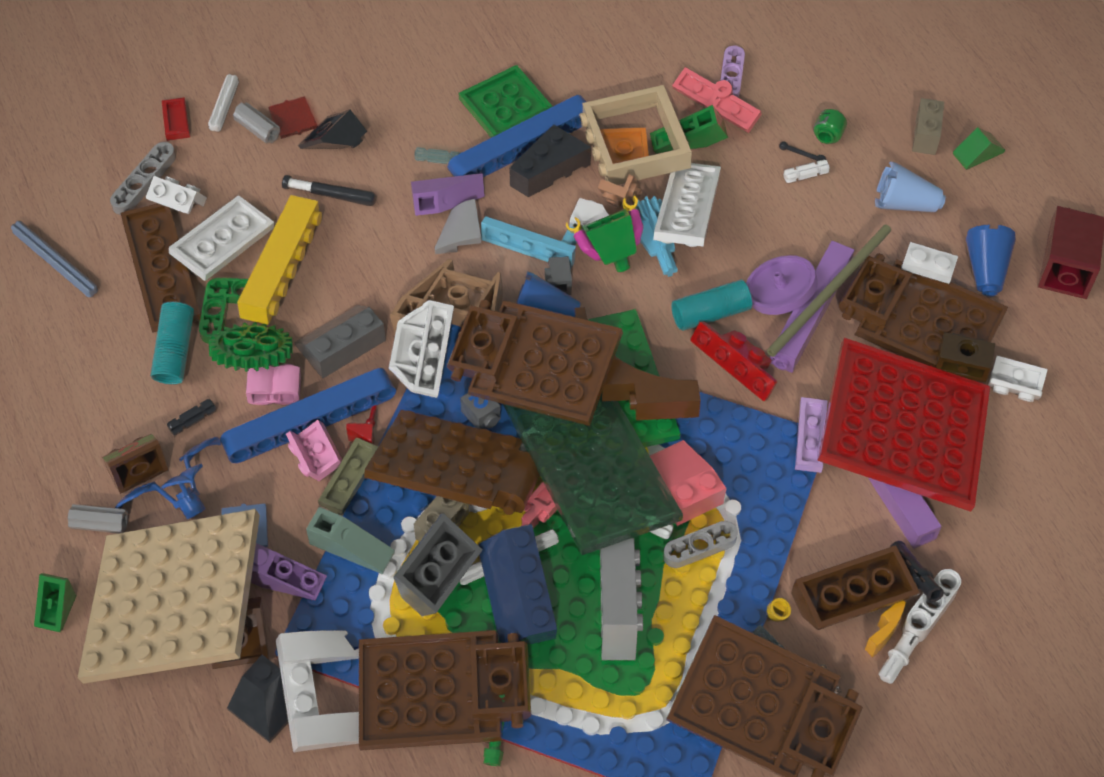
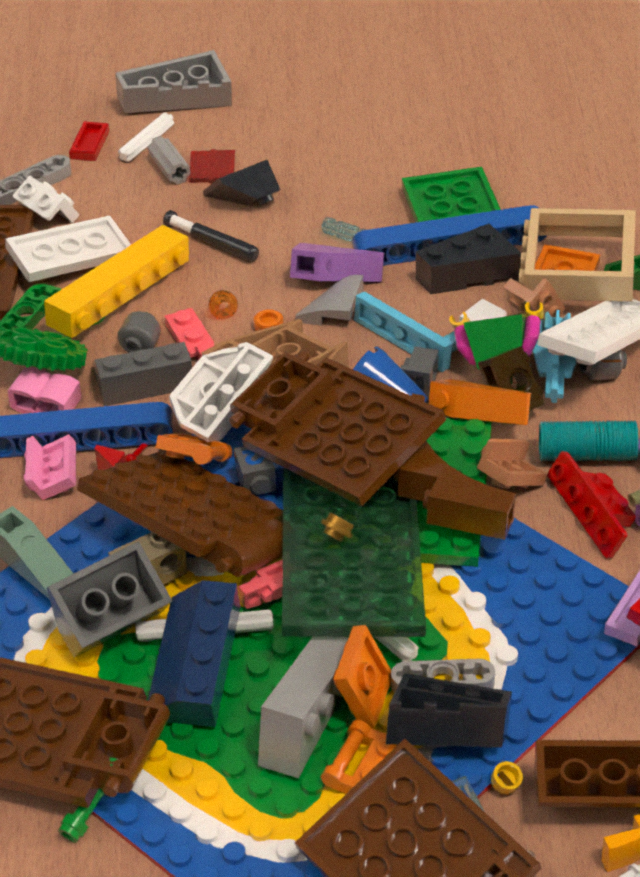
camera: 25 degrees right, 15 degrees down
olive plate [318,438,378,515] -> none
coral slope [637,440,726,526] -> none
none -> light grey wedge [115,50,232,113]
none -> dark grey head [117,311,161,353]
none -> orange plate [155,433,232,465]
none -> coral hinge [164,308,215,361]
none -> clear orange plate [208,290,238,319]
none -> orange tile [254,309,283,331]
none -> pearl gold plate [321,513,354,542]
none -> orange plate [321,720,398,794]
none -> orange plate [333,625,391,729]
none -> black wedge [386,673,512,748]
none -> orange slope [429,379,531,425]
none -> nougat bracket [477,439,548,489]
none -> dark brown brick [478,346,545,411]

